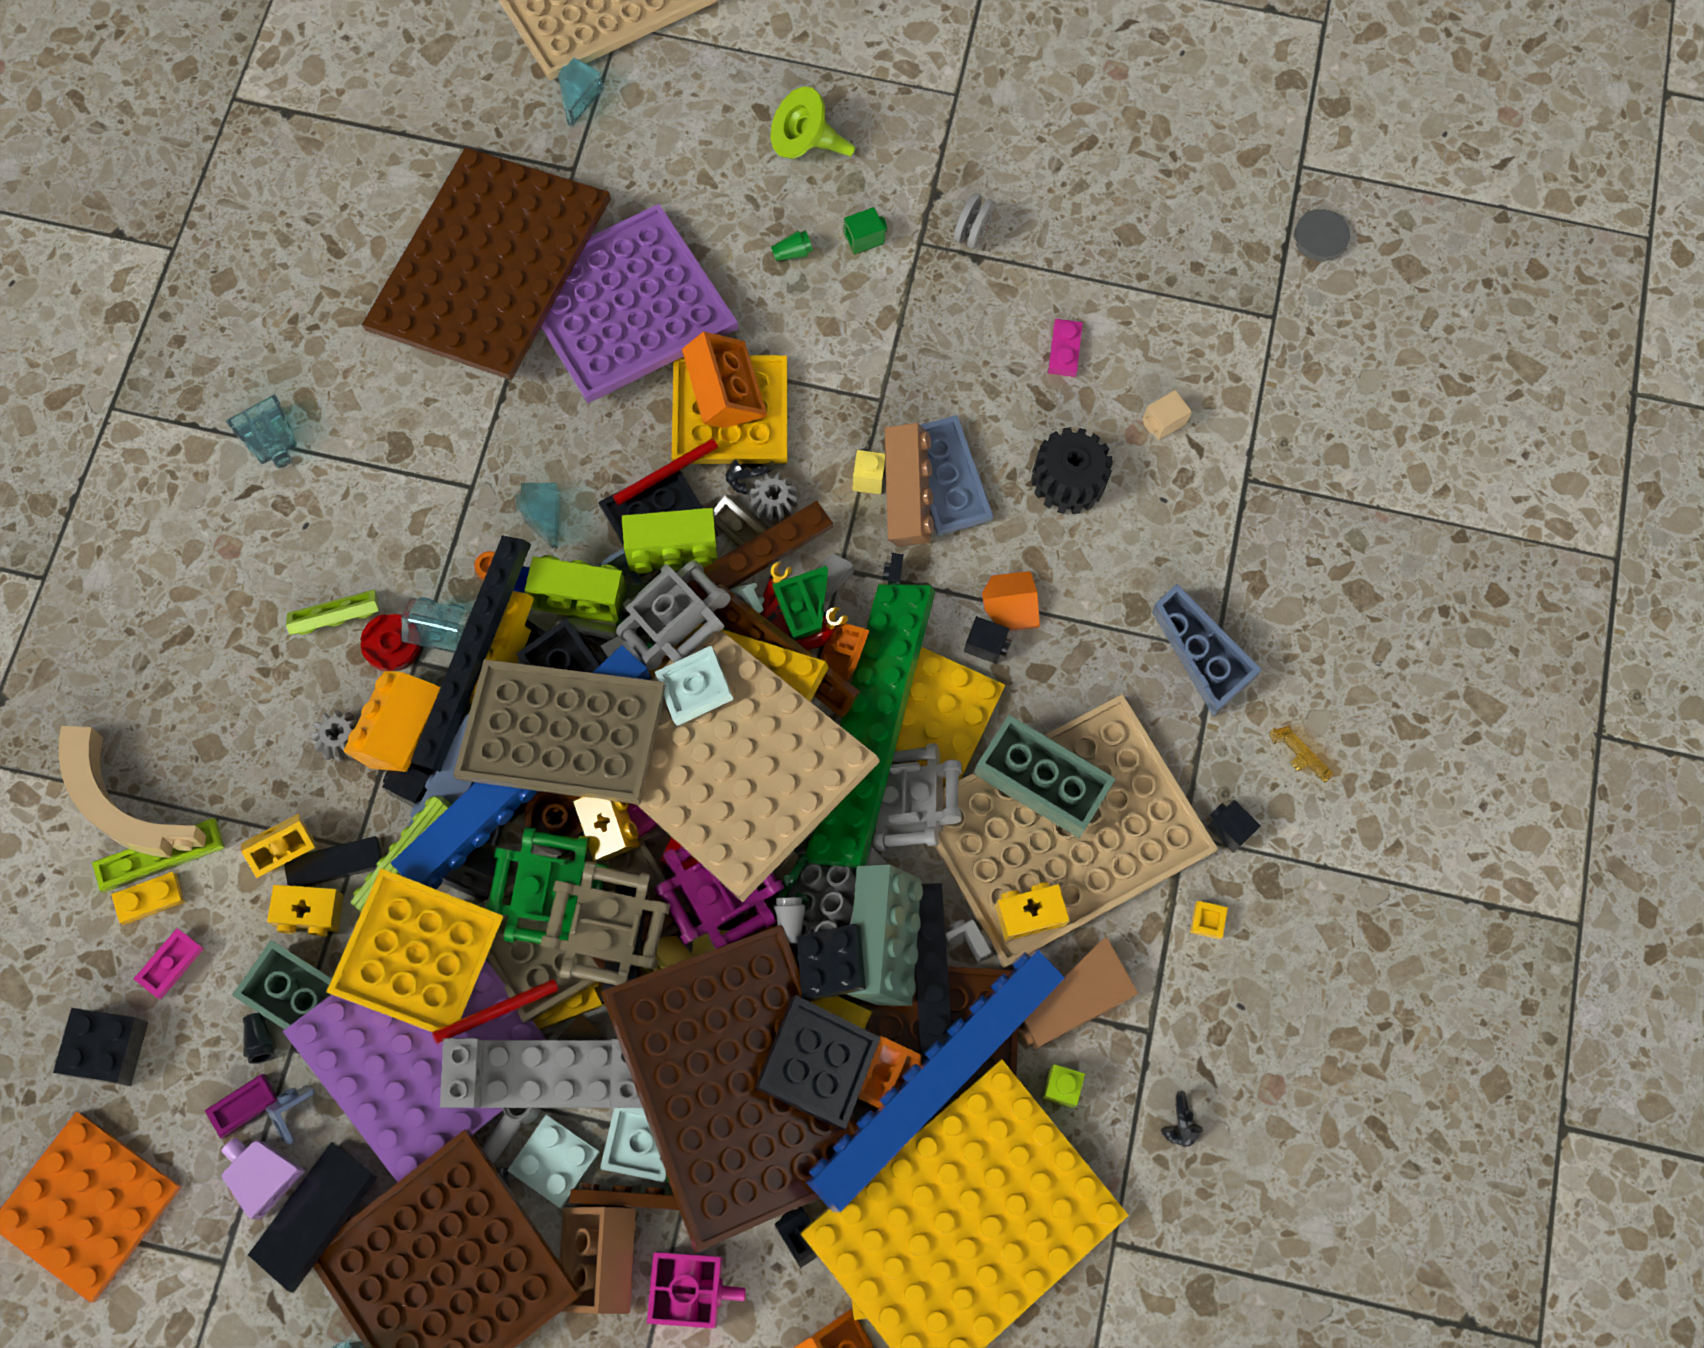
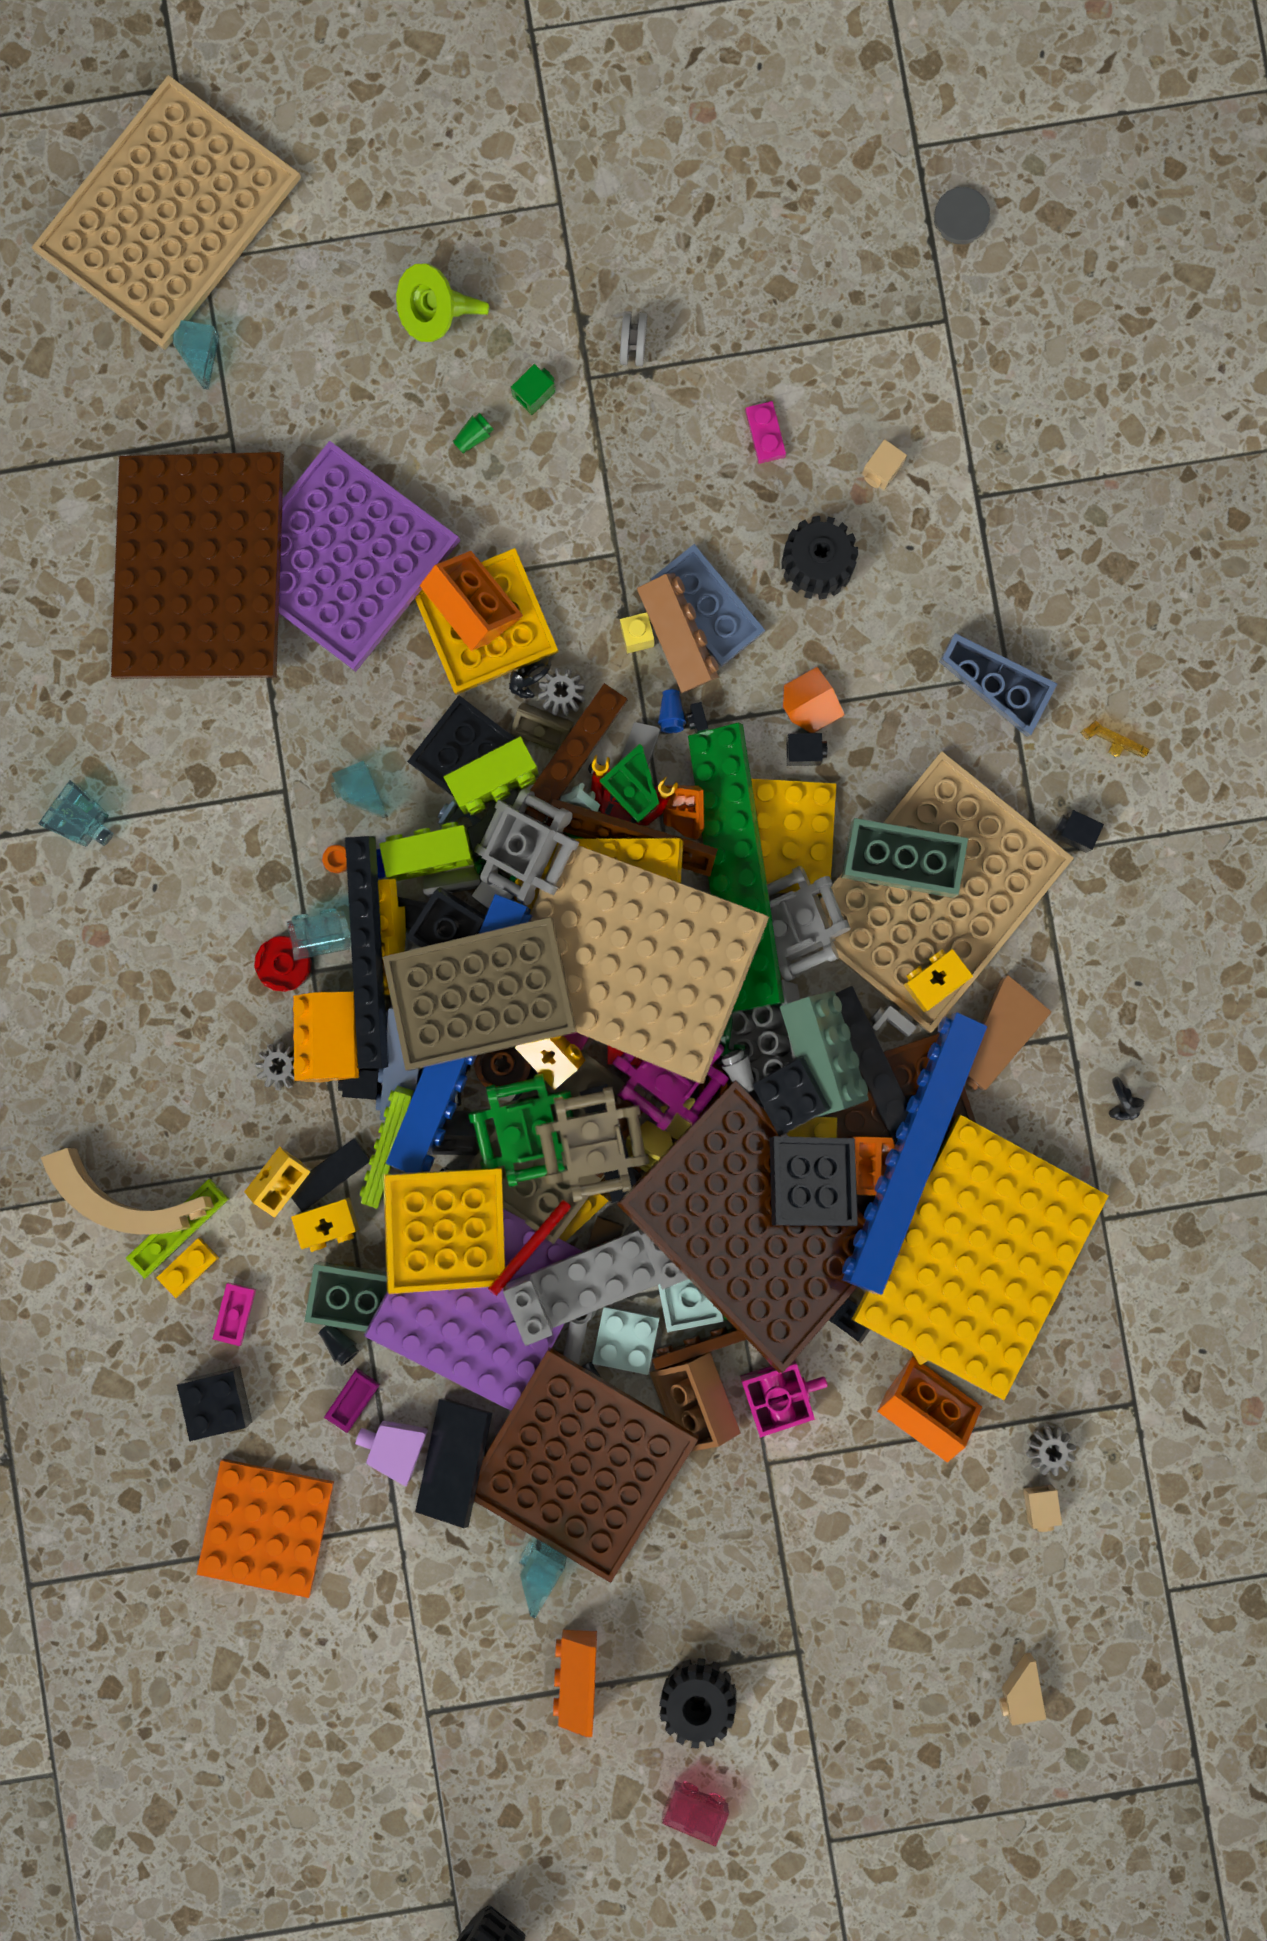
camera: 15 degrees left, 15 degrees up
sand blue bracket [266,1085,316,1144] -> none
lime plate [286,589,379,635] -> none
red bar [613,438,718,506] -> none
light aqua plate [655,646,734,726] -> none
lime brick [1041,1064,1085,1109] -> none
yellow plate [1190,900,1228,940] -> none
none -> blue cone [658,689,686,733]

